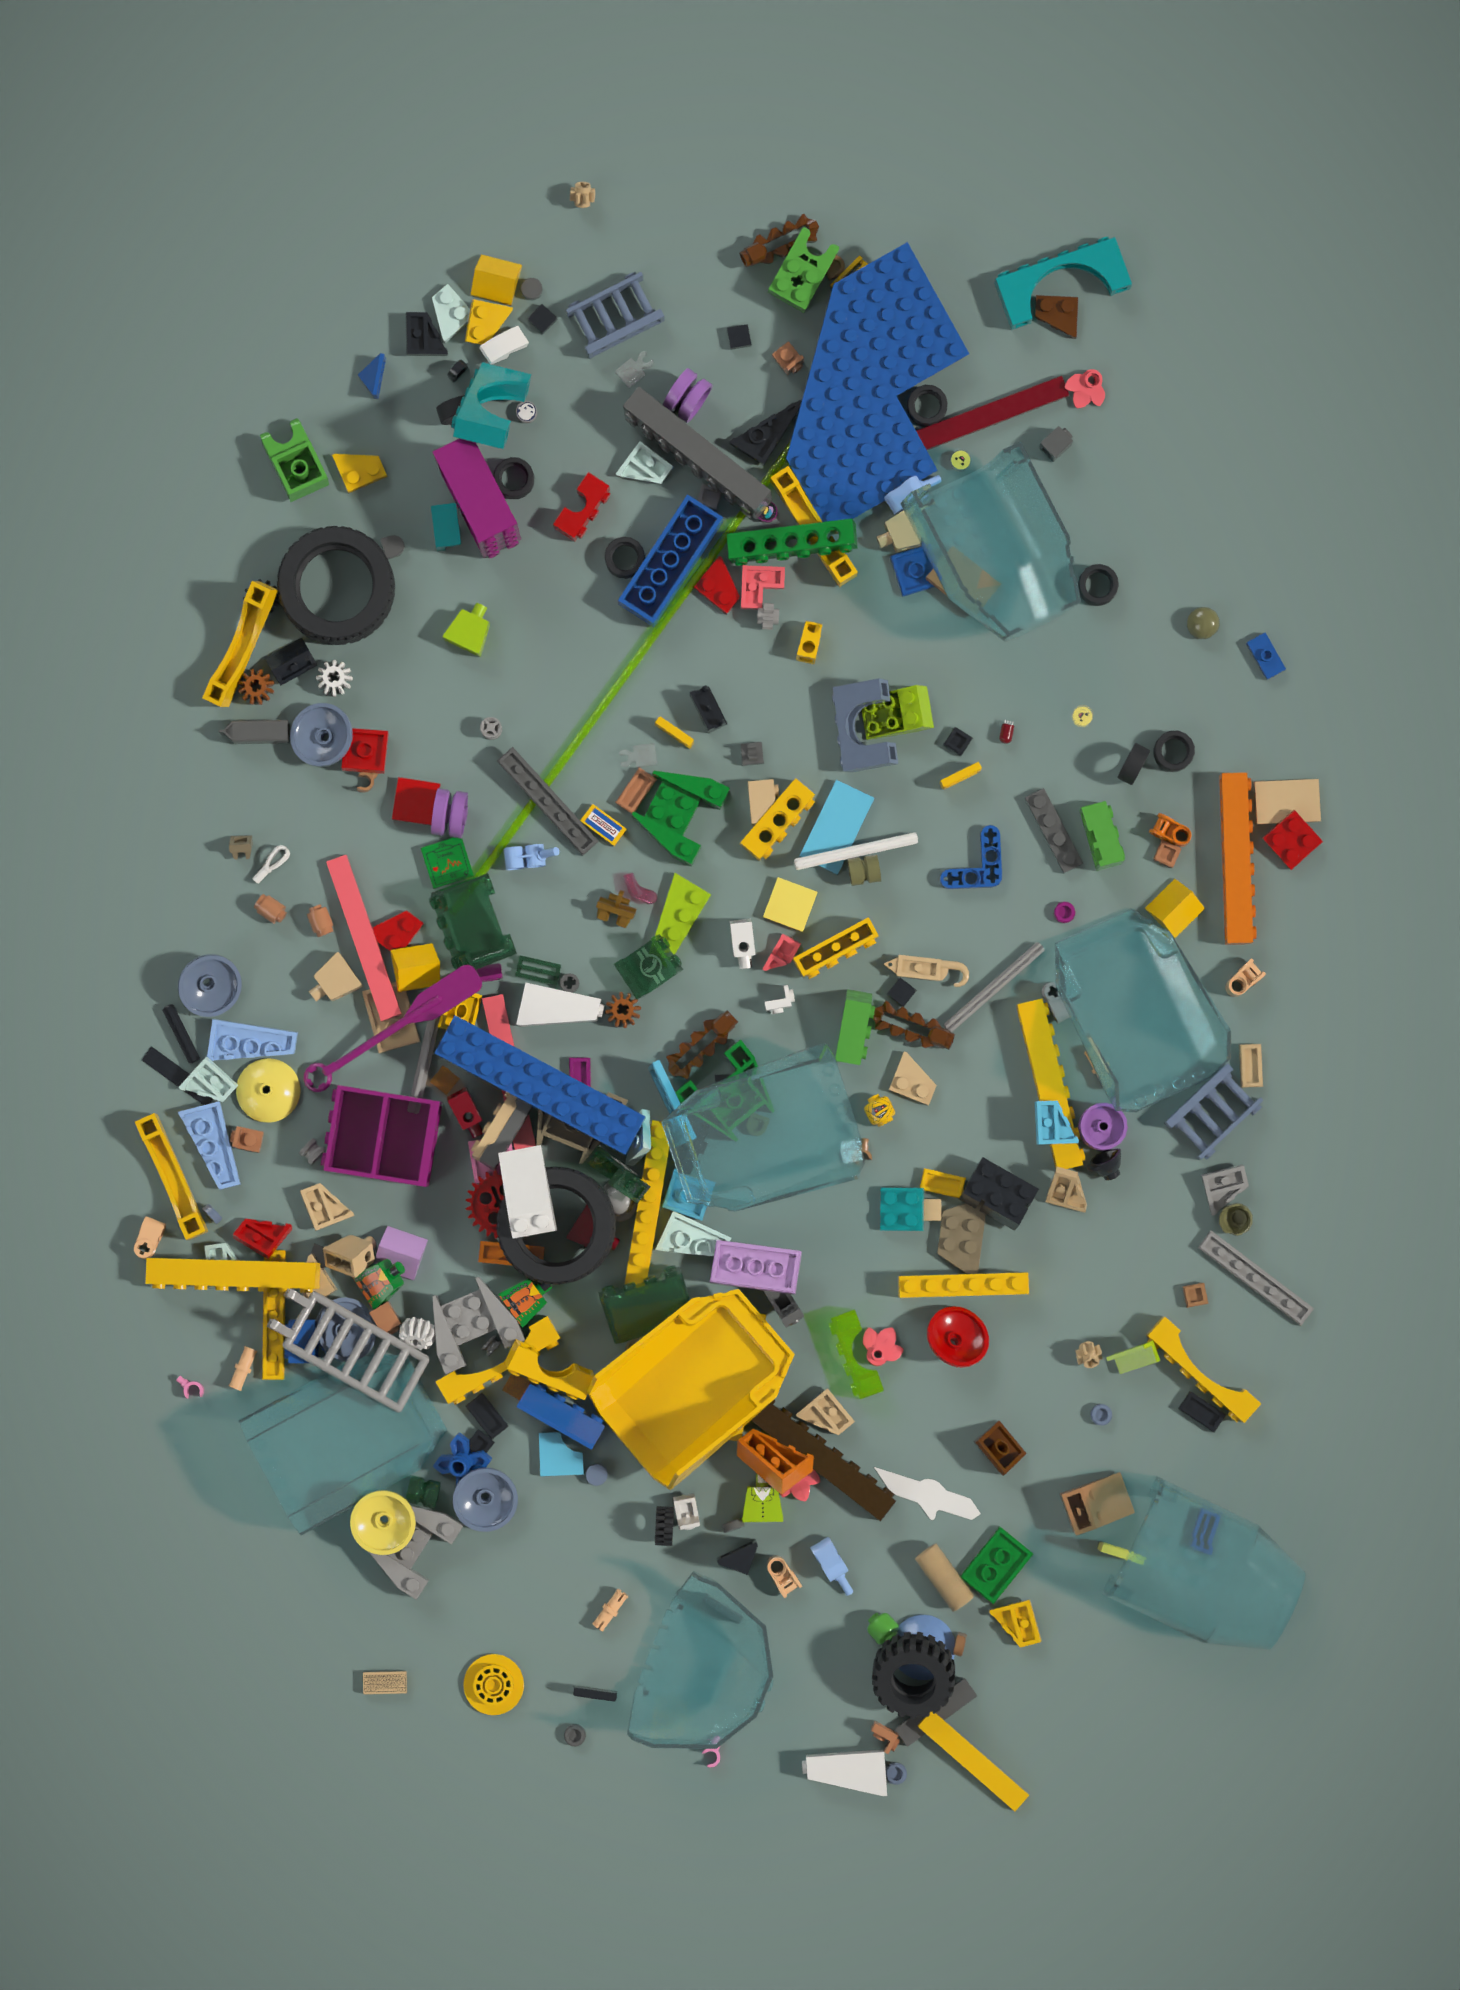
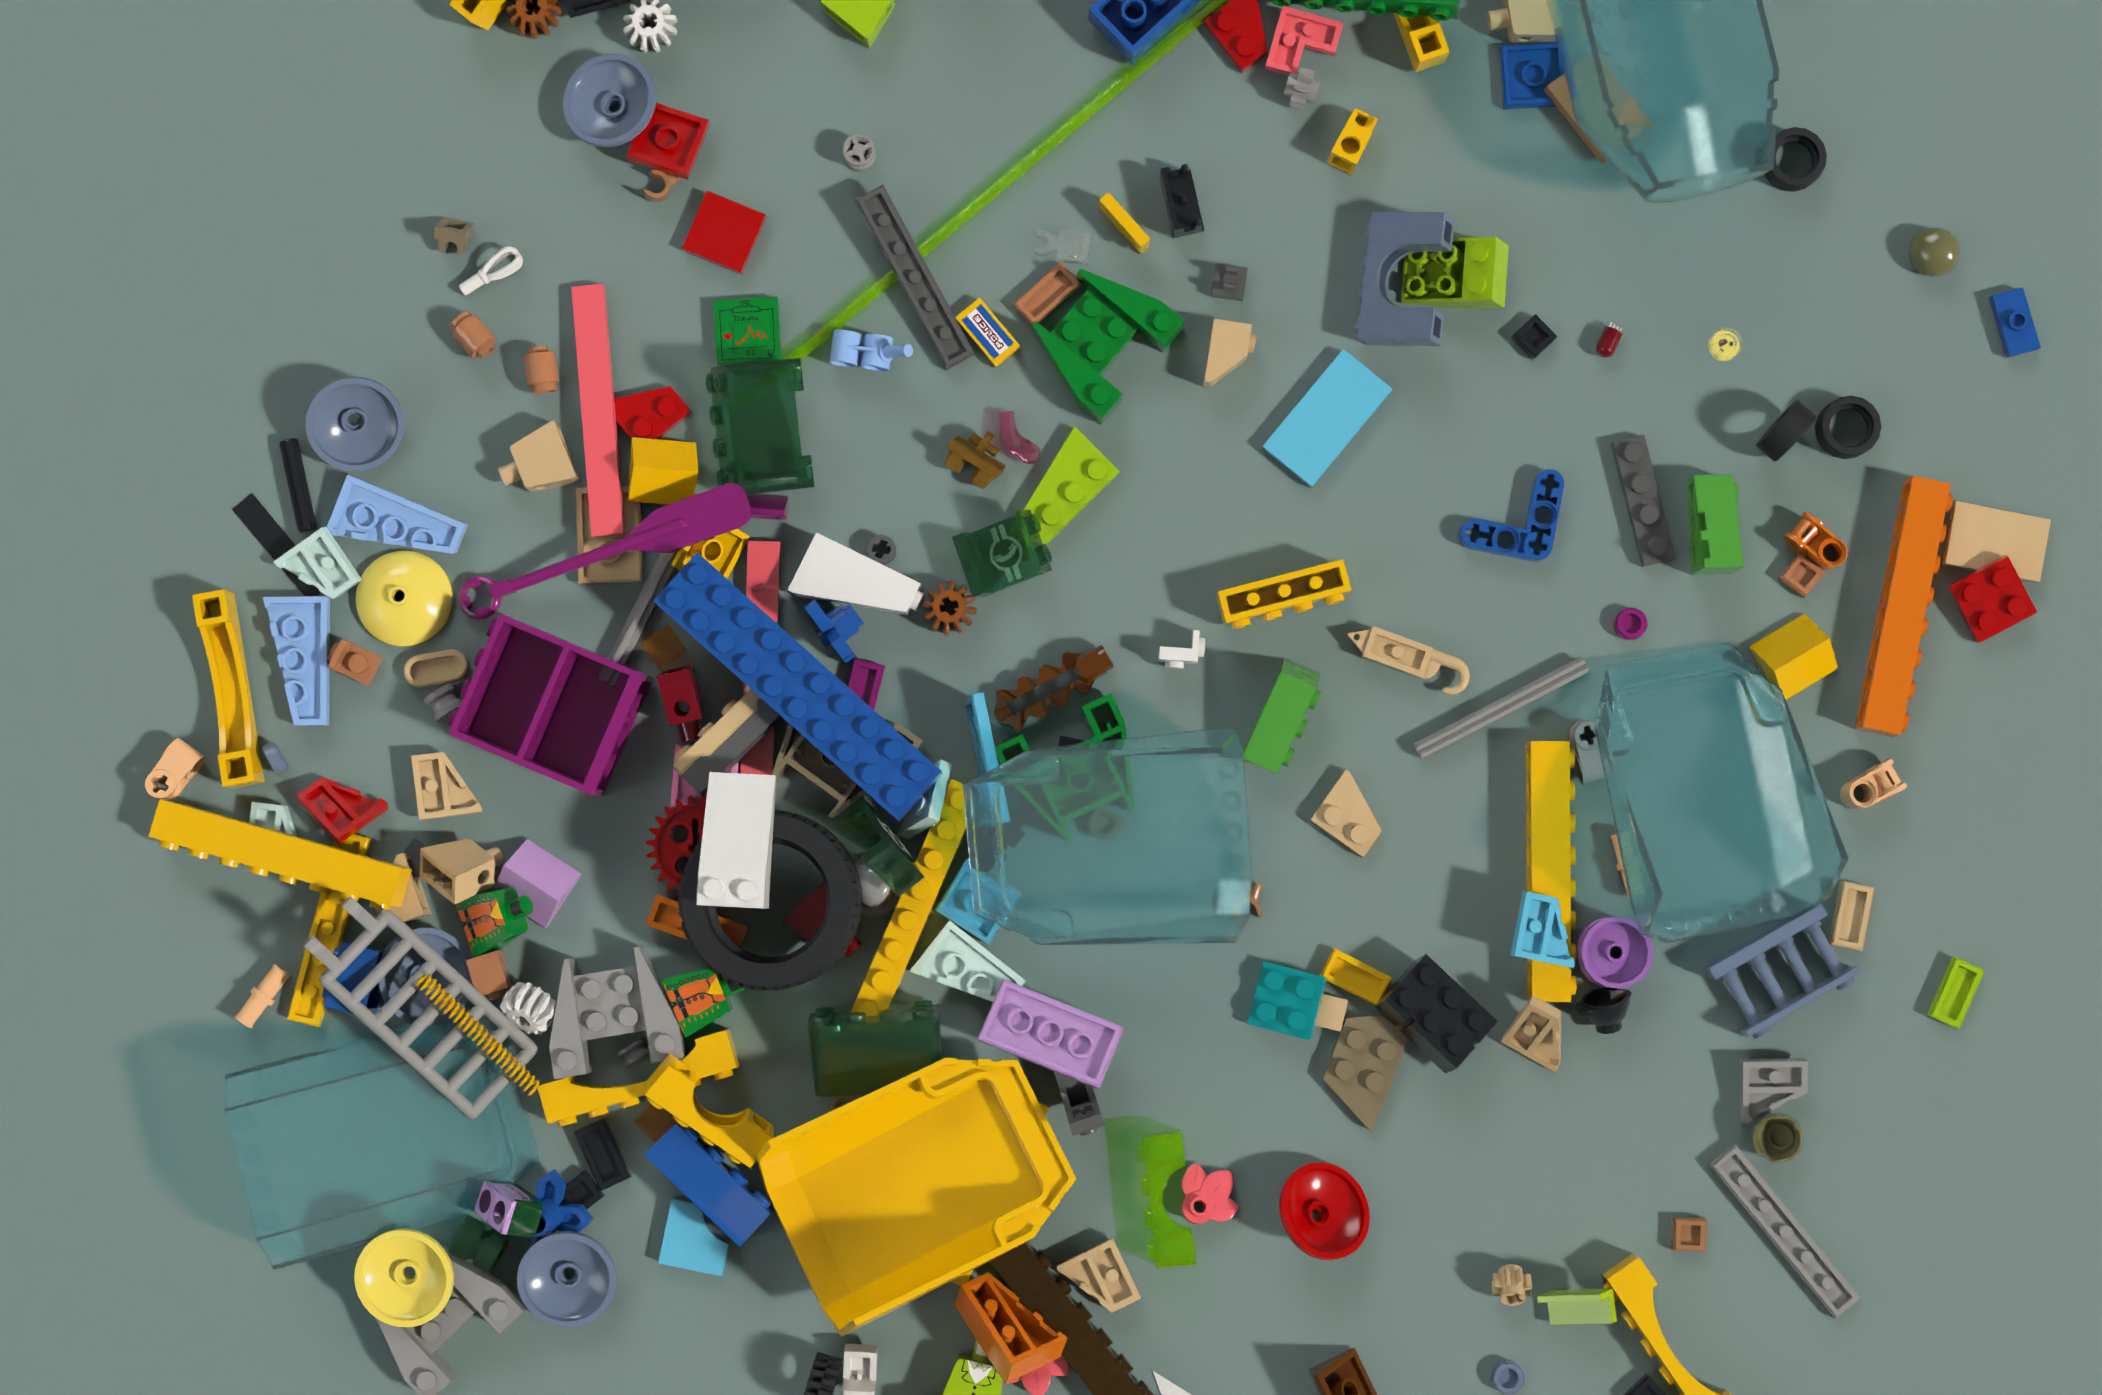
camera: 15 degrees right, 0 degrees up
bright pink piece [176,1376,204,1399] -> none
dark grey piece [219,720,290,744] -> none
medium lavender wheel [431,788,468,839] -> none
clear green tile [515,955,562,986] -> none
sand blue tile [586,1464,608,1486] -> none
white torso [729,918,755,969] -> none
yellow brick [740,778,815,861] -> none
coral slope [762,934,801,971] -> none
light yellow tile [763,877,818,932] -> none
white axle [794,832,918,870] -> none
olive wheel [847,855,881,886] -> none
yellow head [864,1094,896,1127] -> none
reddish brown sword [873,1001,955,1050] -> none
black tile [887,977,917,1007] -> none
yellow arch [898,1273,1029,1298] -> none
yellow tile [939,762,982,790] -> none
none -> tan tile [404,649,470,688]
none -> yellow piece [415,974,540,1096]
none -> piece [474,1181,543,1238]
none -> blue plant [804,599,864,664]
none -> lime tile [1926,957,1985,1029]

